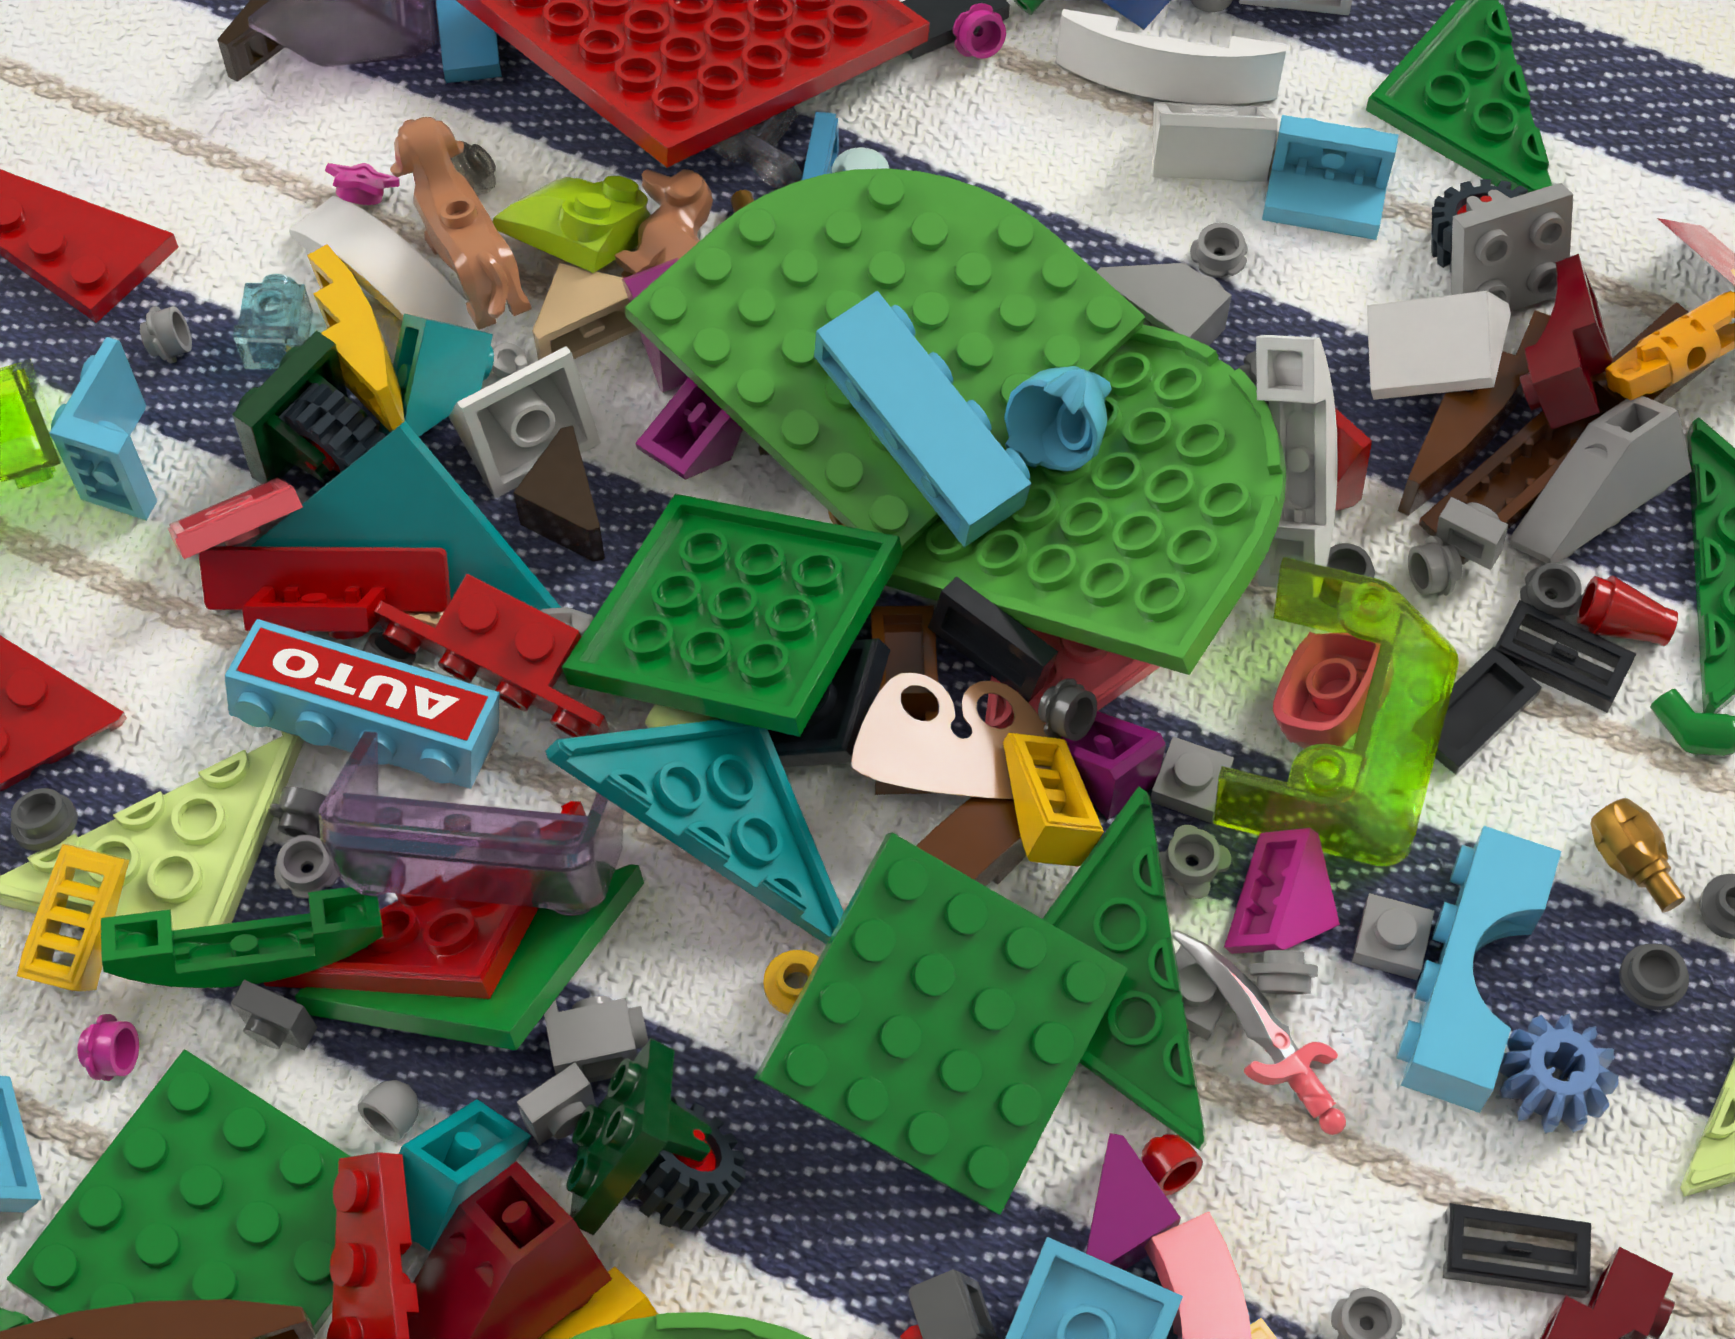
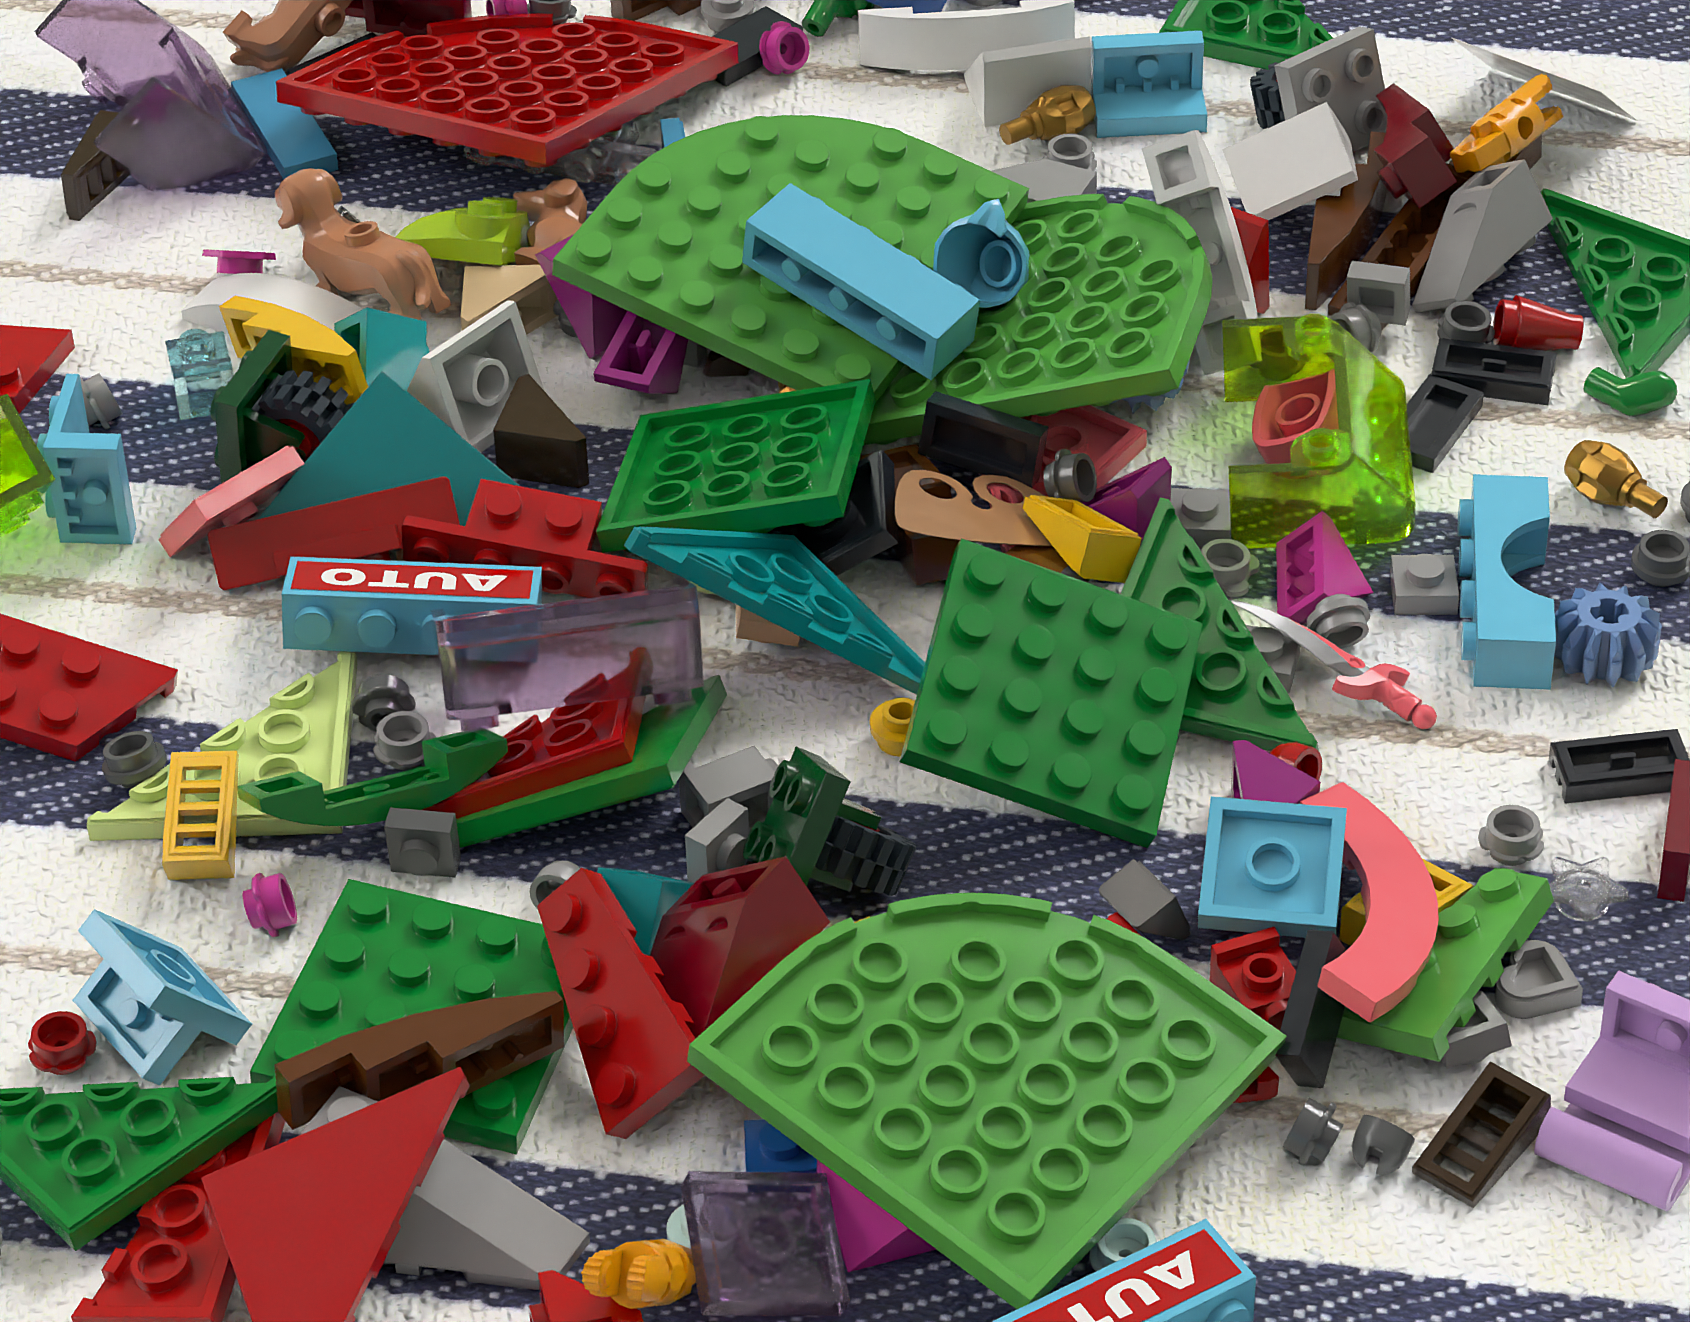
camera: 15 degrees left, 20 degrees down
none -> pearl gold piece [999,85,1096,145]

